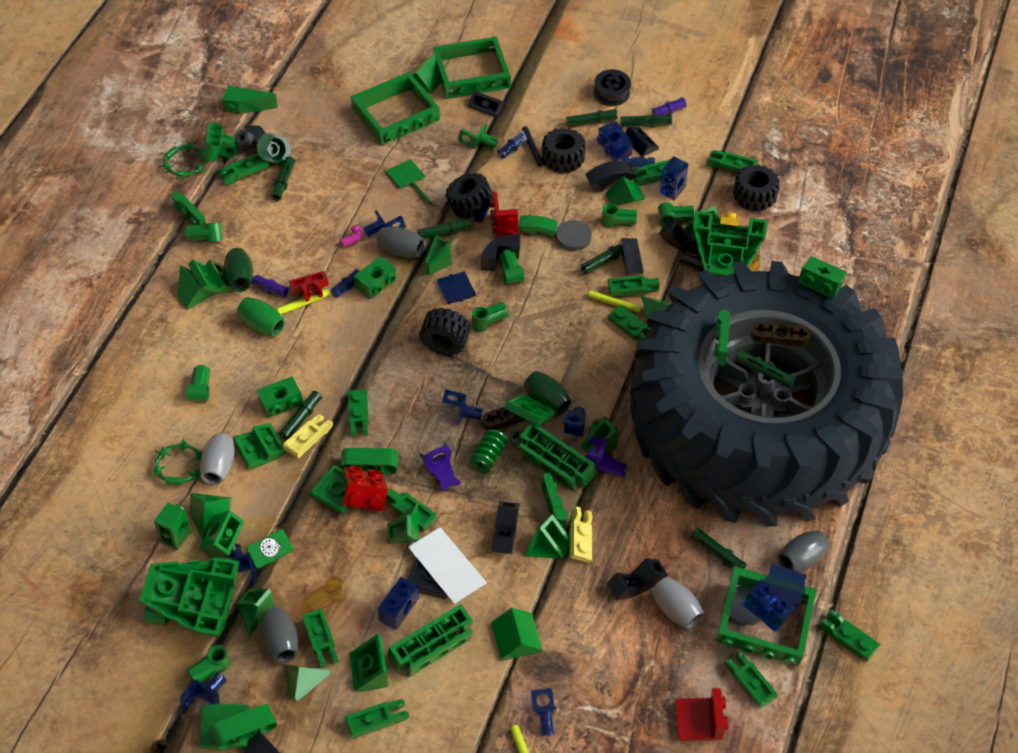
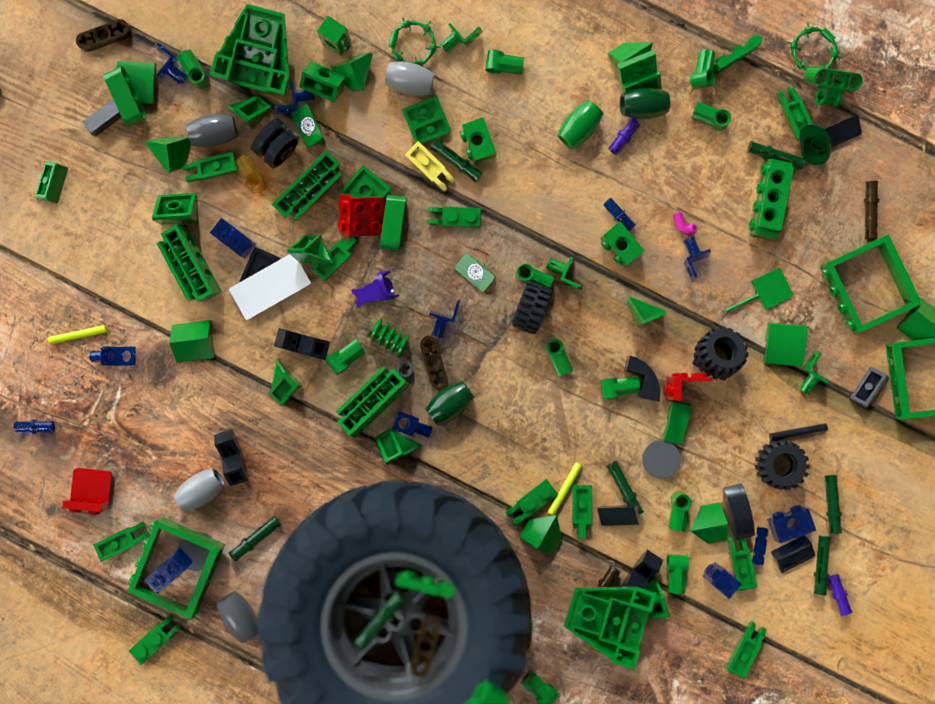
camera: 95 degrees right, 35 degrees up
green slope [222,86,278,114] -> none
dark grey bush [236,130,253,147] -> none
neon yellow bar [277,289,331,315] -> none
red plate [289,271,329,302] -> none
green hinge [345,699,410,739] -> none
dark grey piece [376,227,424,258] -> none
dark green pin [417,217,472,239] -> none
clear blue piece [437,271,476,305] -> none
clear blue axle [497,132,528,159] -> none
green plate [504,394,556,425] -> none
green hinge [540,473,568,528] -> none
light yellow hinge [570,507,592,563] -> none
dark purple hair [585,437,627,477] -> none
black wheel [594,69,631,106] -> none
yellow hinge [720,212,739,226] -> none
black tyre [733,164,780,211] -> none
clear blue piece [763,564,807,607] -> none
none -> black wheel [251,118,300,169]
none -> green brick [272,150,342,220]
none -> green piece [325,339,366,375]
none -> green bracket [440,23,483,54]
none -> slope [454,252,496,292]
none -> green piece [515,264,554,289]
none -> green bracket [546,257,583,291]
none -> green piece [691,102,731,131]
none -> green brick [748,158,794,241]
none -> green slope [763,322,807,366]
none -> dark brown pin [864,181,880,239]

